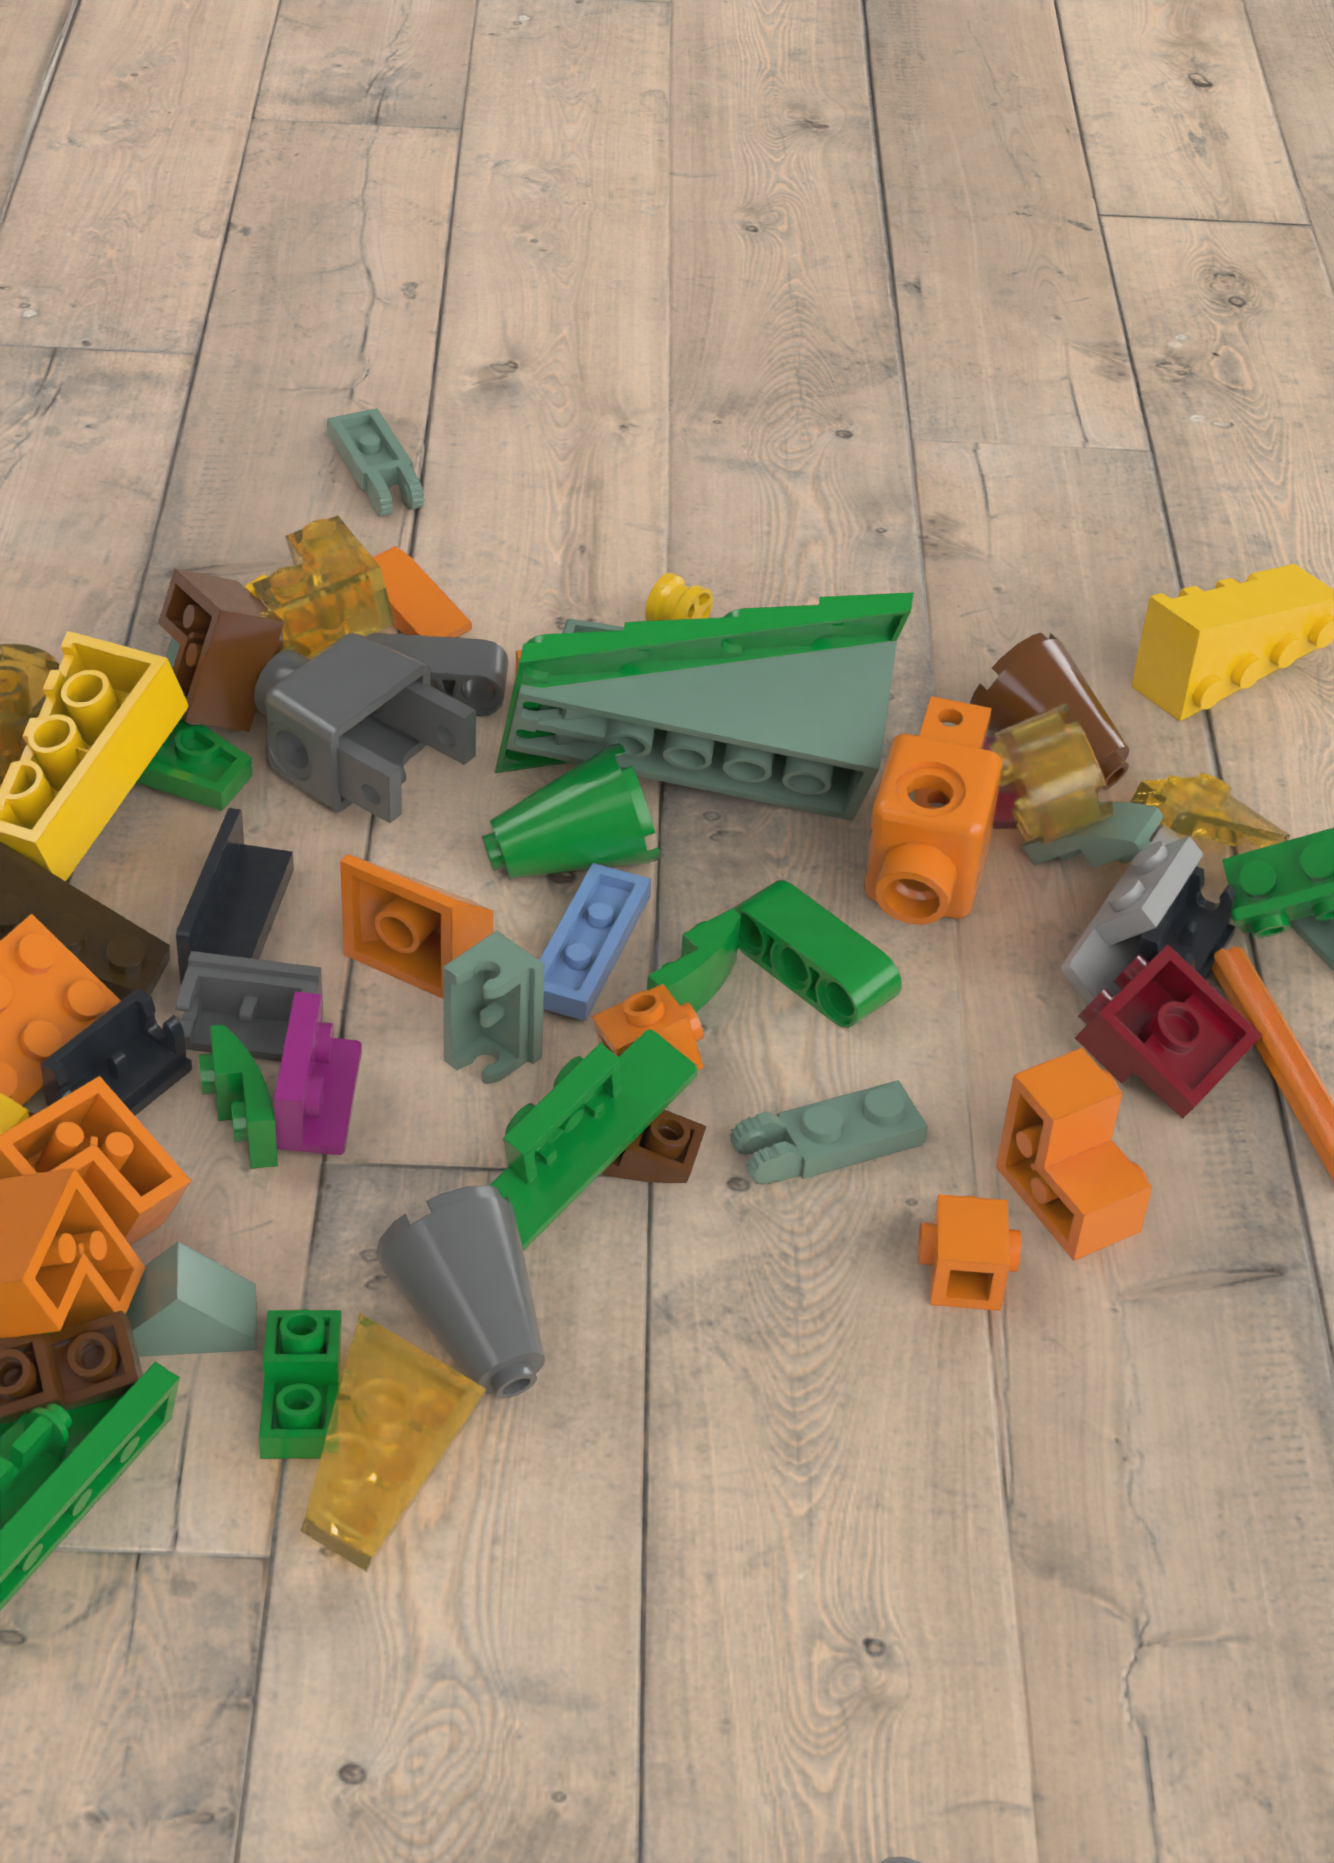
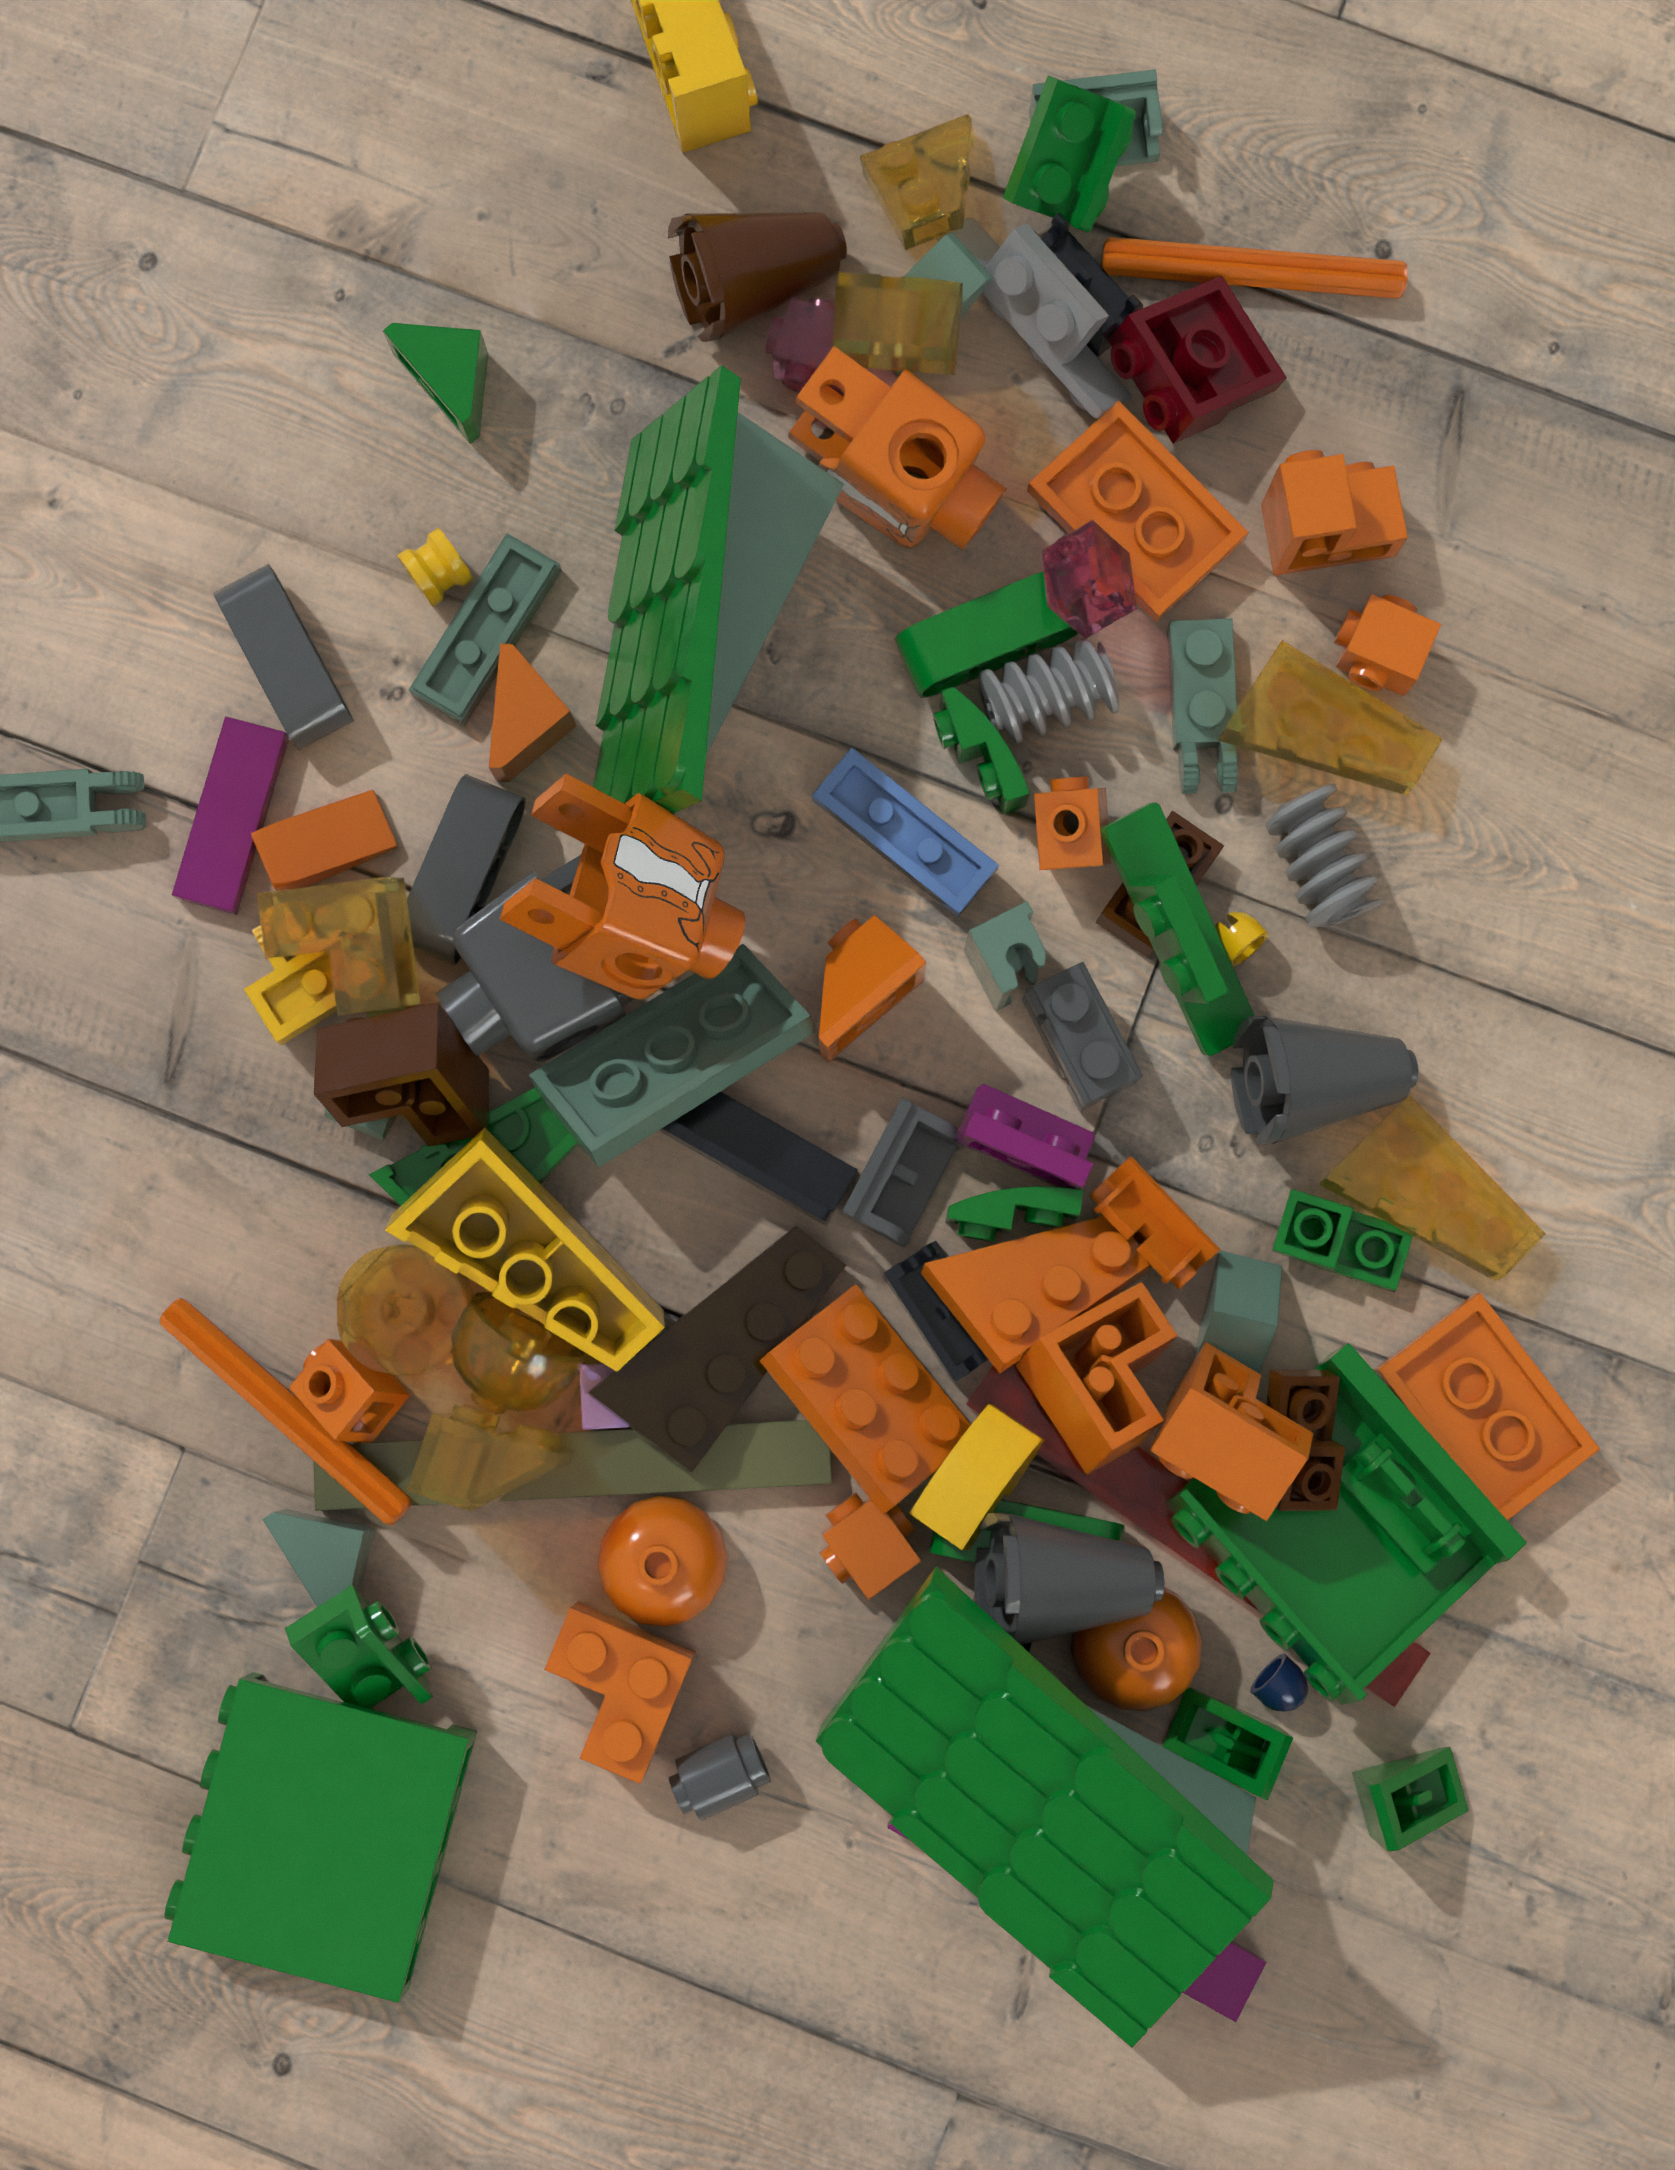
camera: 65 degrees left, 40 degrees up
green cone [482,743,661,879] -> none
none -> magenta tile [172,716,289,915]
none -> dark grey beam [213,564,354,751]
none -> green slope [383,323,488,444]
none -> orange piece [499,773,746,1000]
none -> sand green plate [529,944,815,1168]
none -> orange wing [921,1216,1151,1374]
none -> light grey piece [979,639,1119,744]
none -> dark grey brick [1022,962,1142,1112]
none -> orange plate [1027,401,1249,623]
none -> clear pink brick [1042,520,1137,639]
none -> orange hinge [1089,1156,1220,1290]
none -> yellow hinge [1215,912,1269,967]
none -> clear yellow wing [1218,640,1443,796]
none -> light grey piece [1265,783,1385,927]
none -> orange plate [1374,1292,1600,1520]

